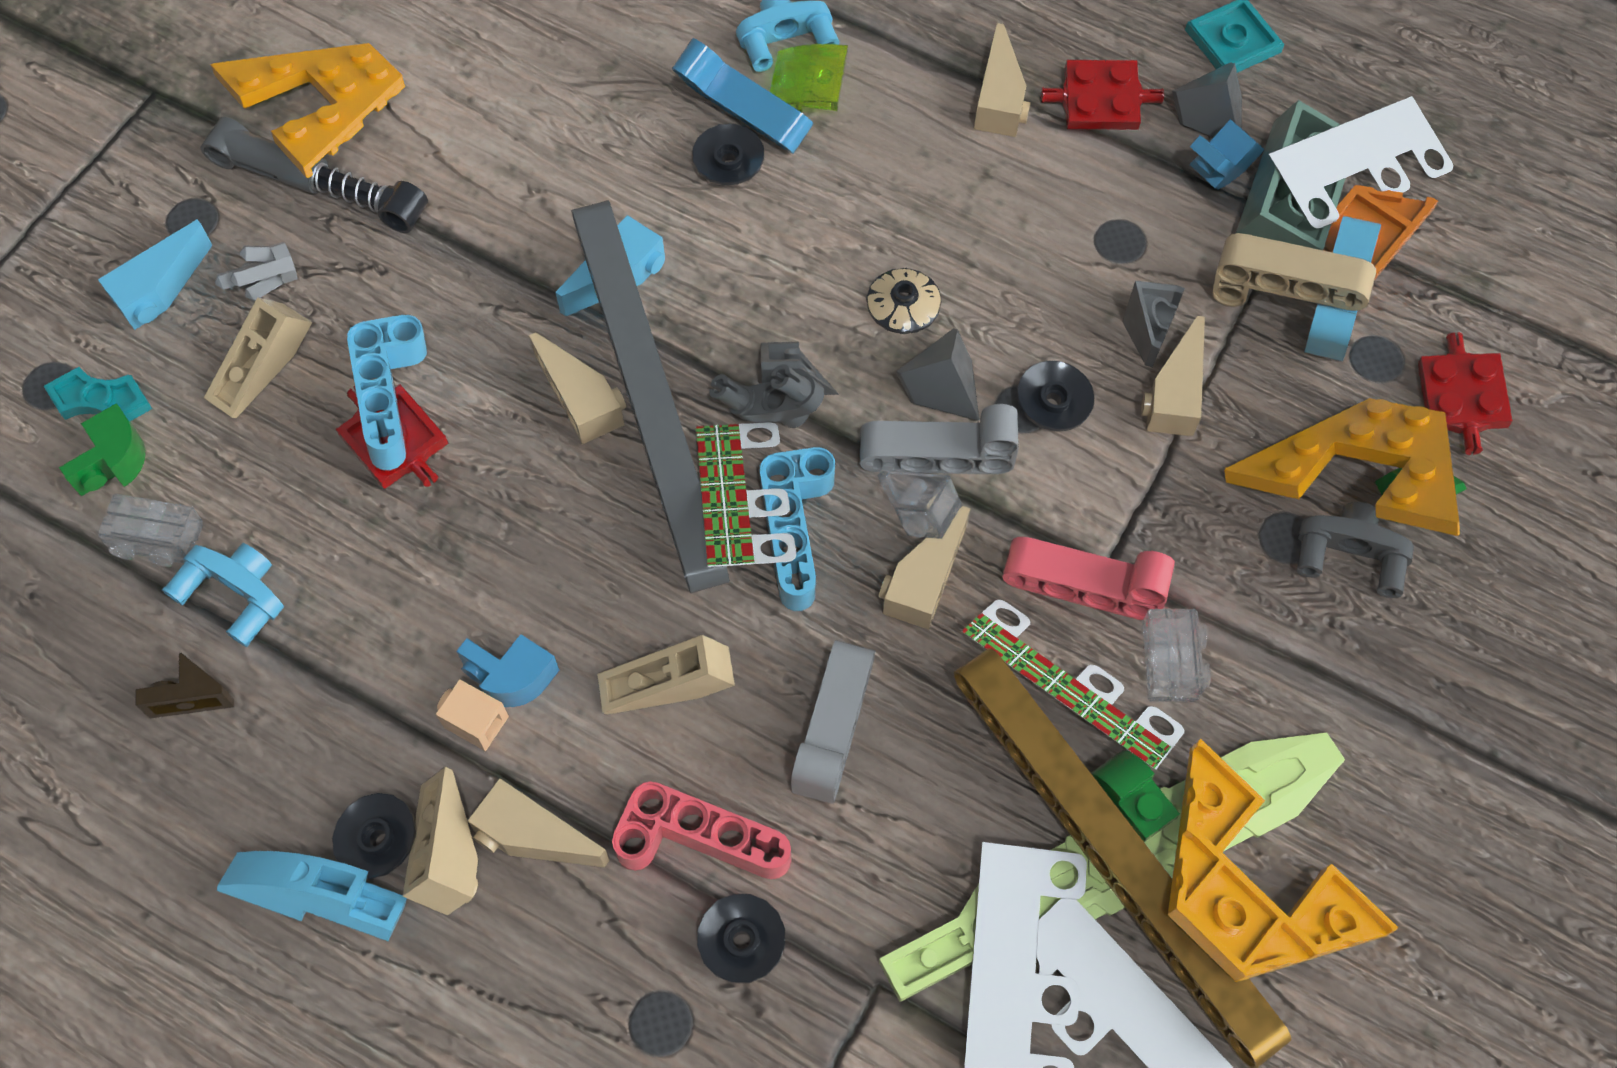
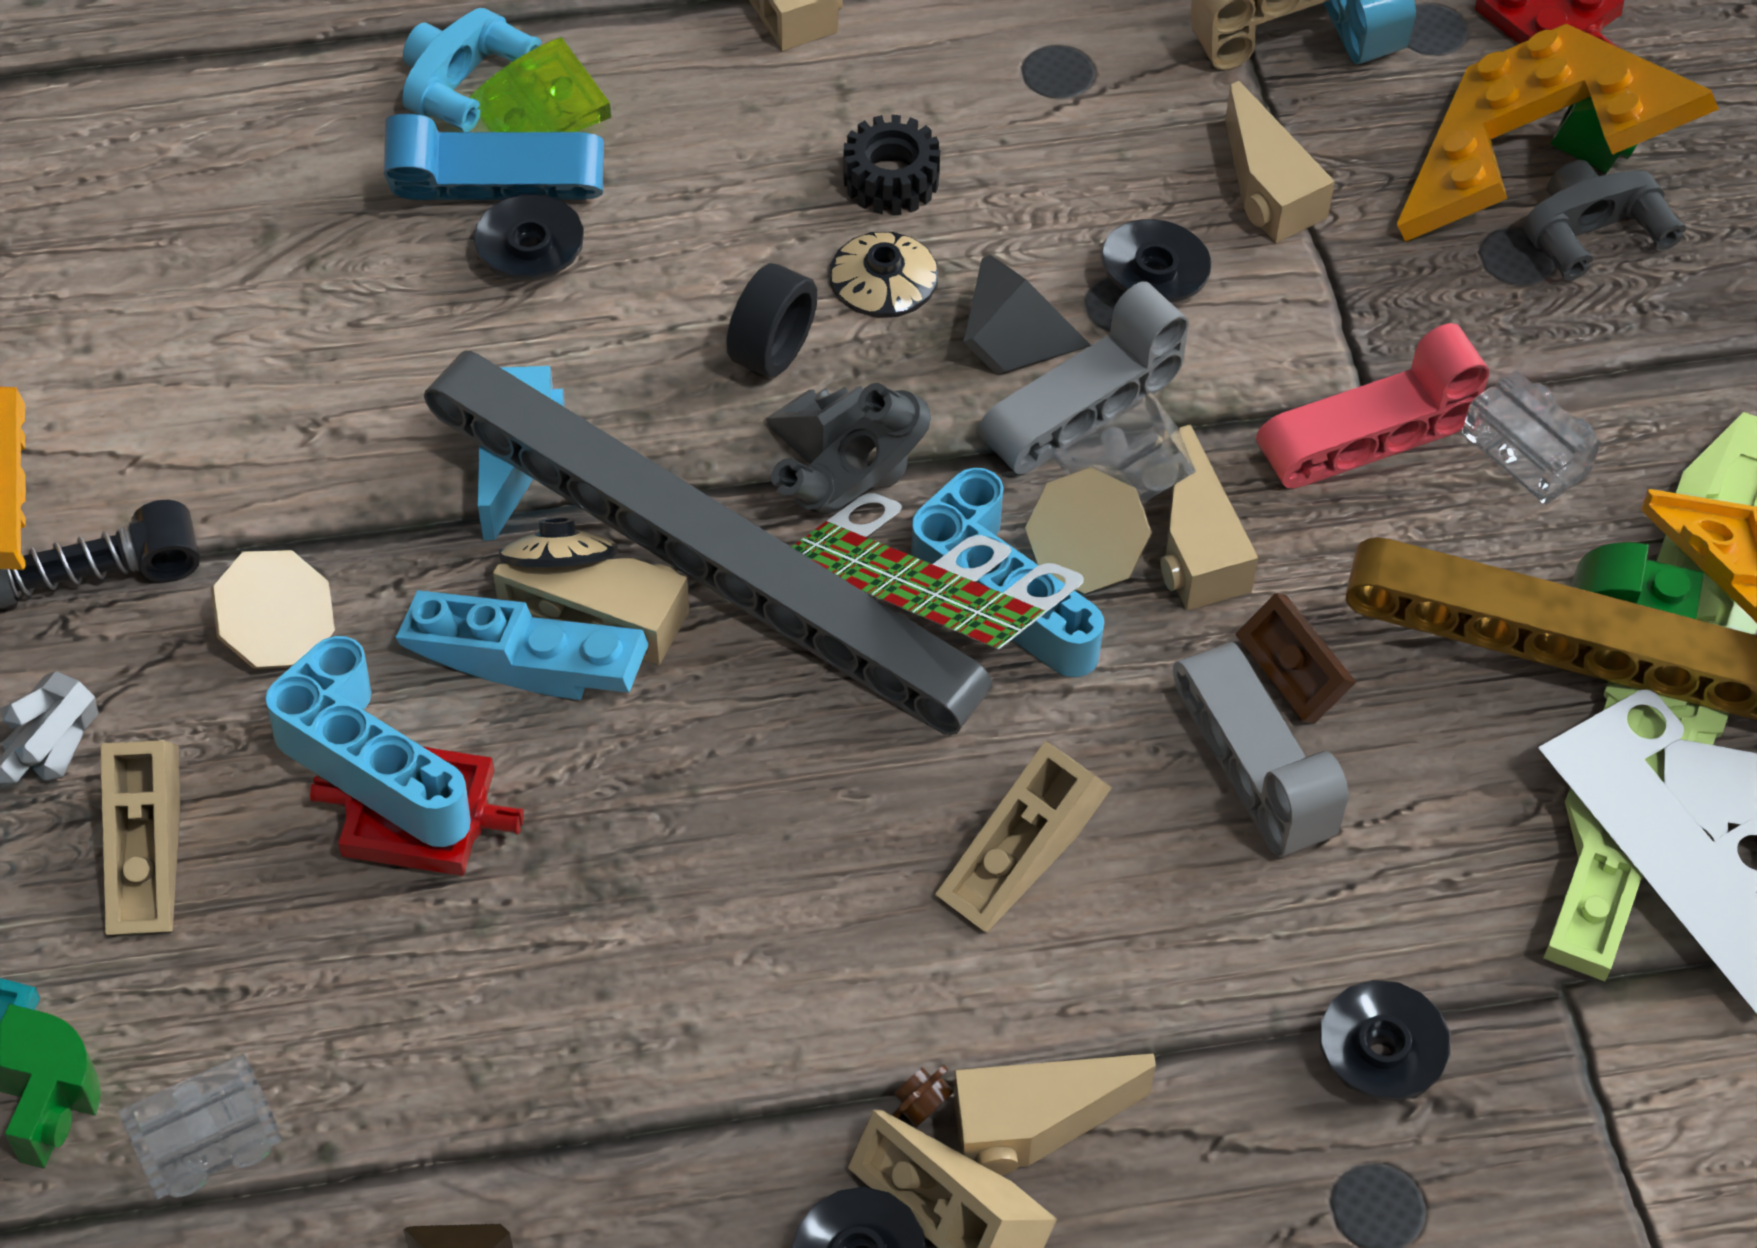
camera: 40 degrees left, 10 degrees down
medium azure connector [162,543,284,647] -> none
light nougat brick [436,679,509,751] -> none
dark azure brick [456,634,560,707] -> none
coral beam [612,781,791,879] -> none
piece [962,600,1184,770] -> none
dark grey slope [1122,281,1185,368] -> none
none -> tan piece [211,550,335,669]
none -> medium azure slope [396,590,649,700]
none -> dish [499,517,618,567]
none -> black tyre [726,263,818,377]
none -> black tyre [843,115,941,215]
none -> reddish brown plate [892,1065,955,1128]
none -> tan piece [1025,467,1152,594]
none -> reddish brown plate [1235,593,1356,723]

